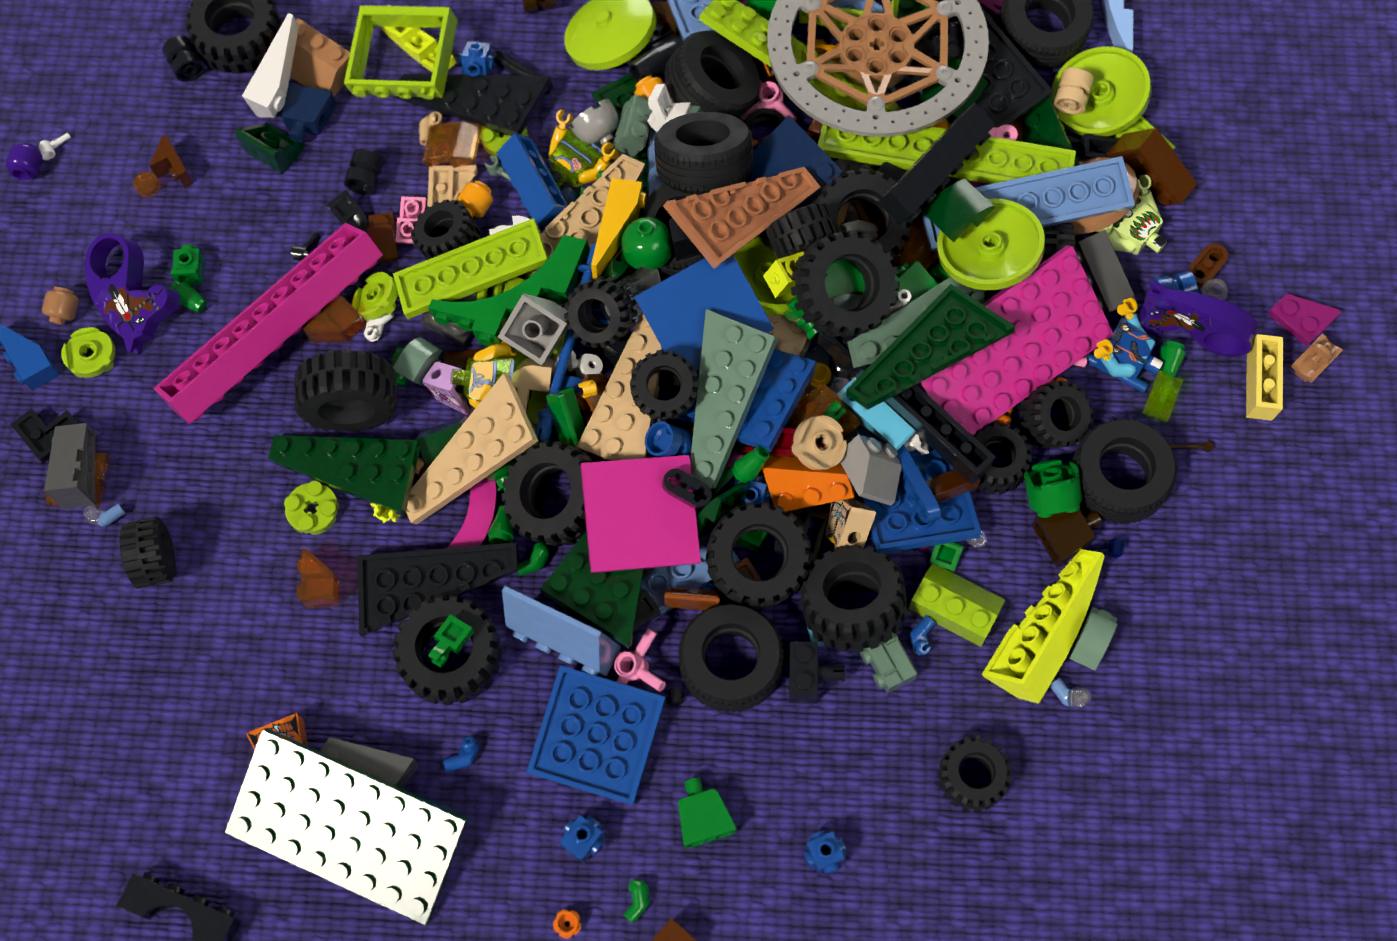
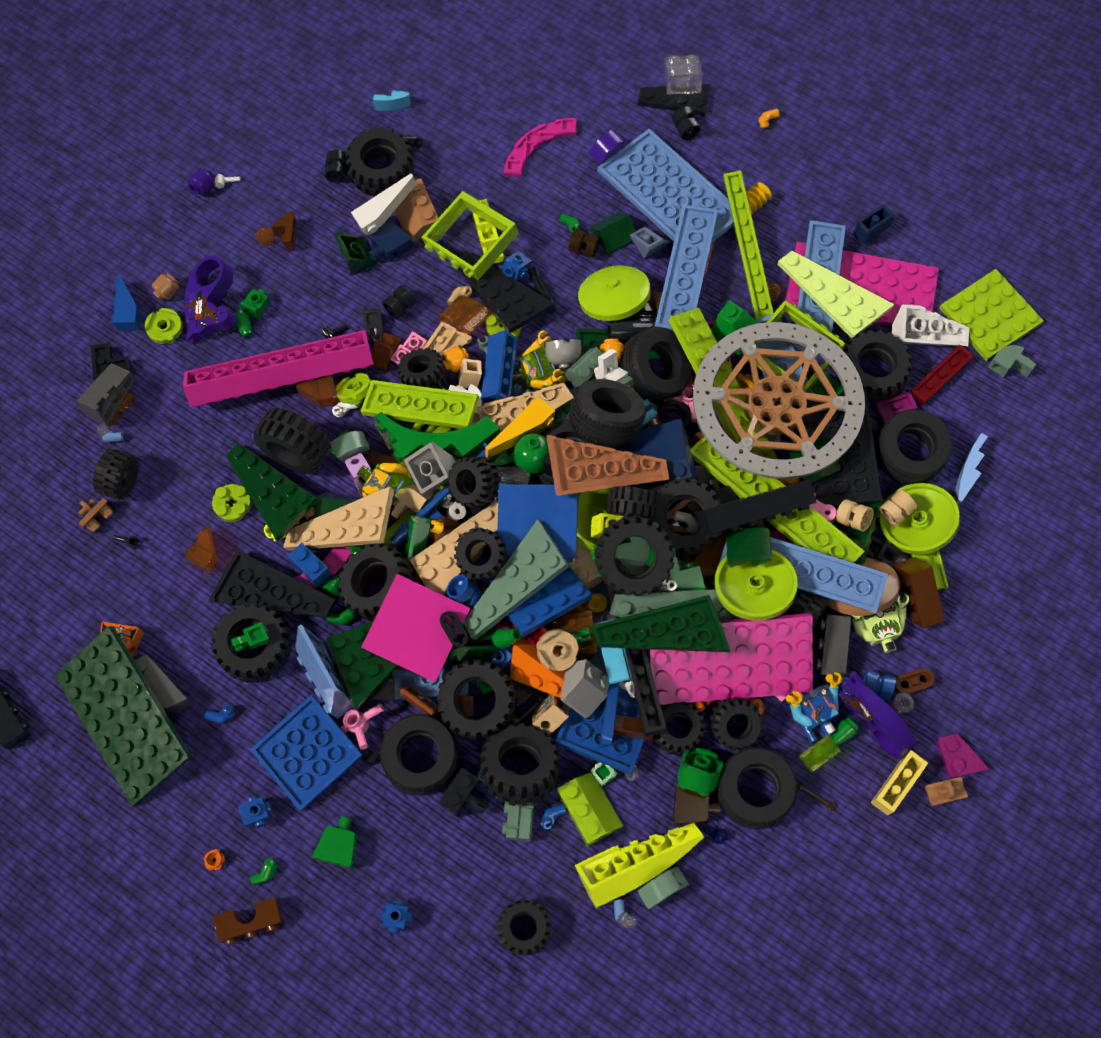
camera: 30 degrees right, 0 degrees up
none -> medium nougat hips [78,498,114,533]
none -> black hand [113,535,140,550]
none -> blue brick [287,543,332,589]
none -> tan brick [458,358,482,388]
none -> tan wheel [836,499,873,532]

